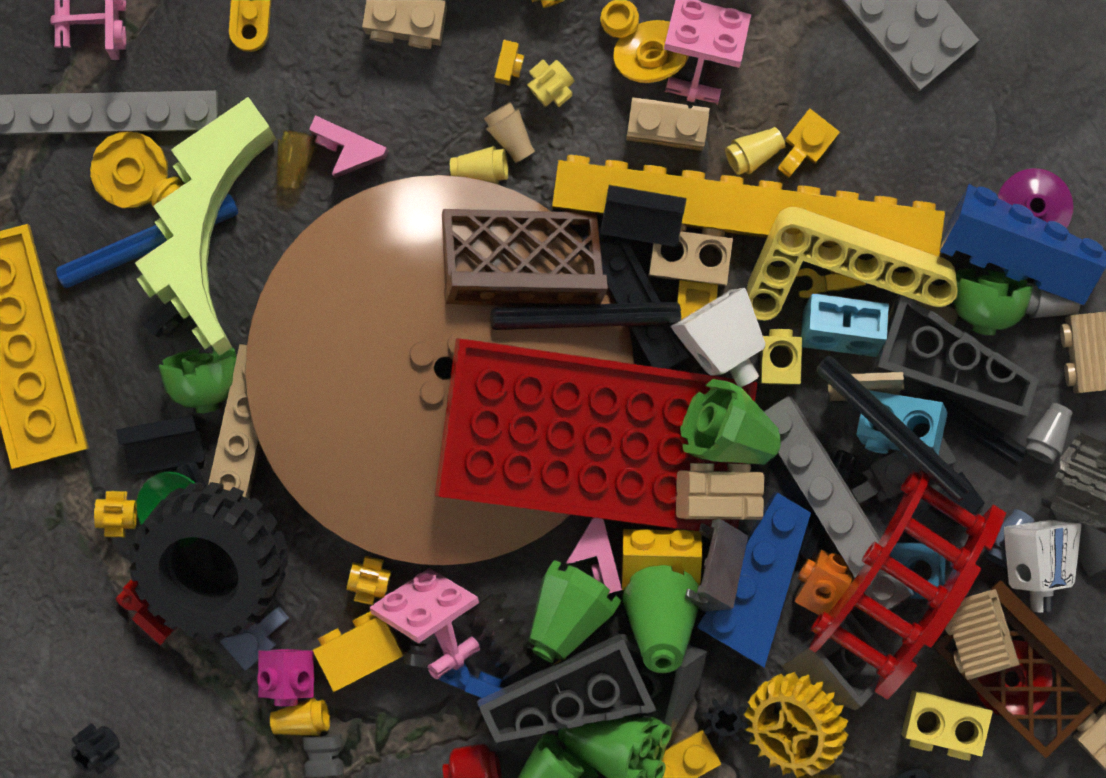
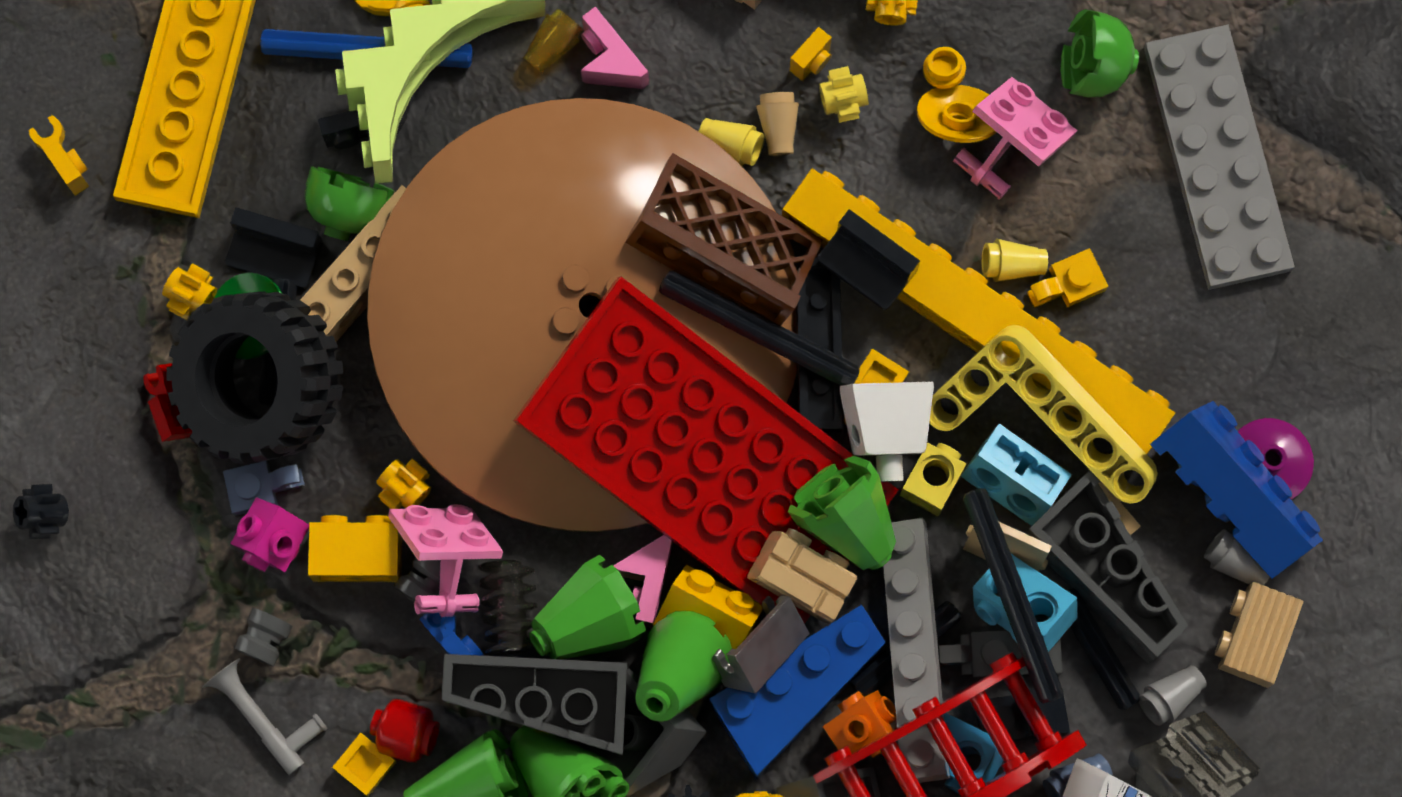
camera: 25 degrees right, 10 degrees down
yellow cone [270,697,330,736] -> none
tan brick [626,97,710,151] -> none
tan brick [648,224,733,287] -> none
yellow plate [796,268,866,298] -> none
bright green cylinder [953,268,1033,335] -> none

